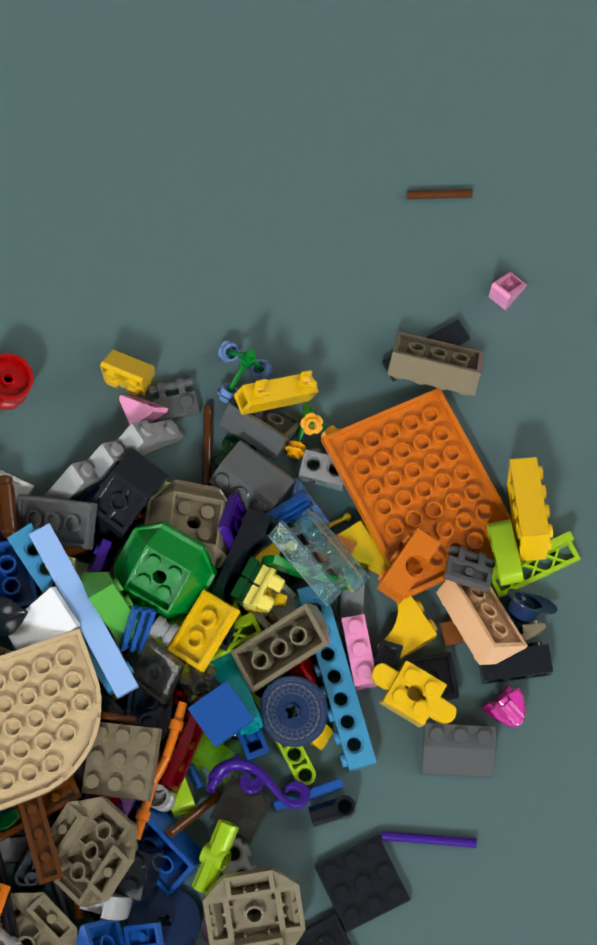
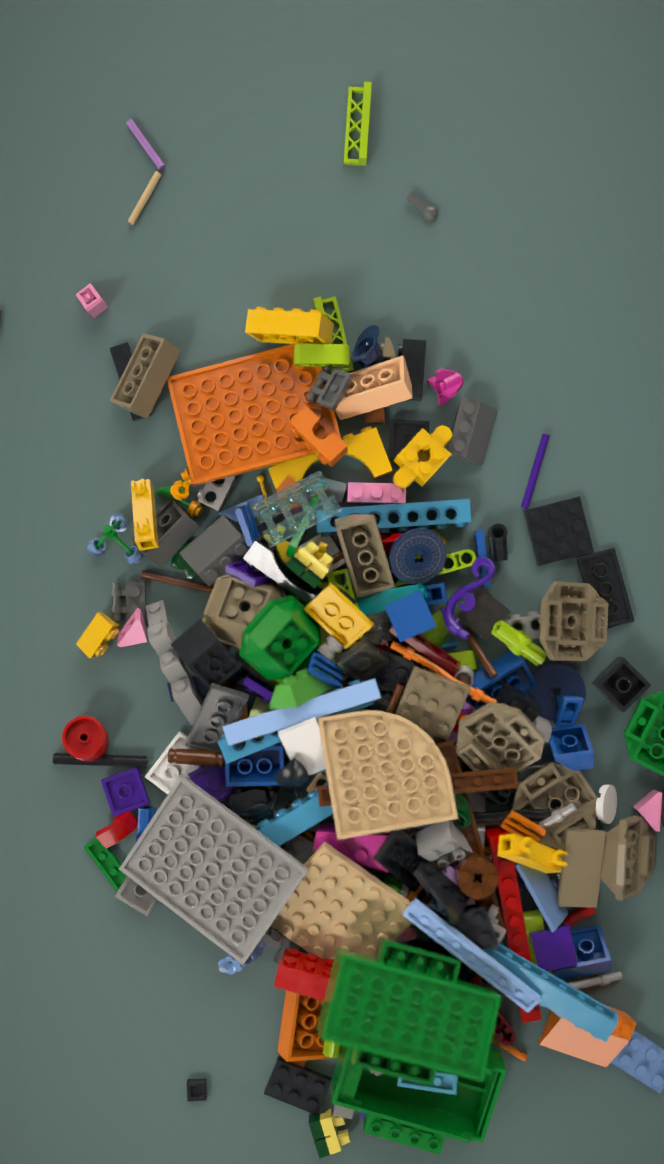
camera: 80 degrees left, 15 degrees up
black tile [374,639,403,669] -> none

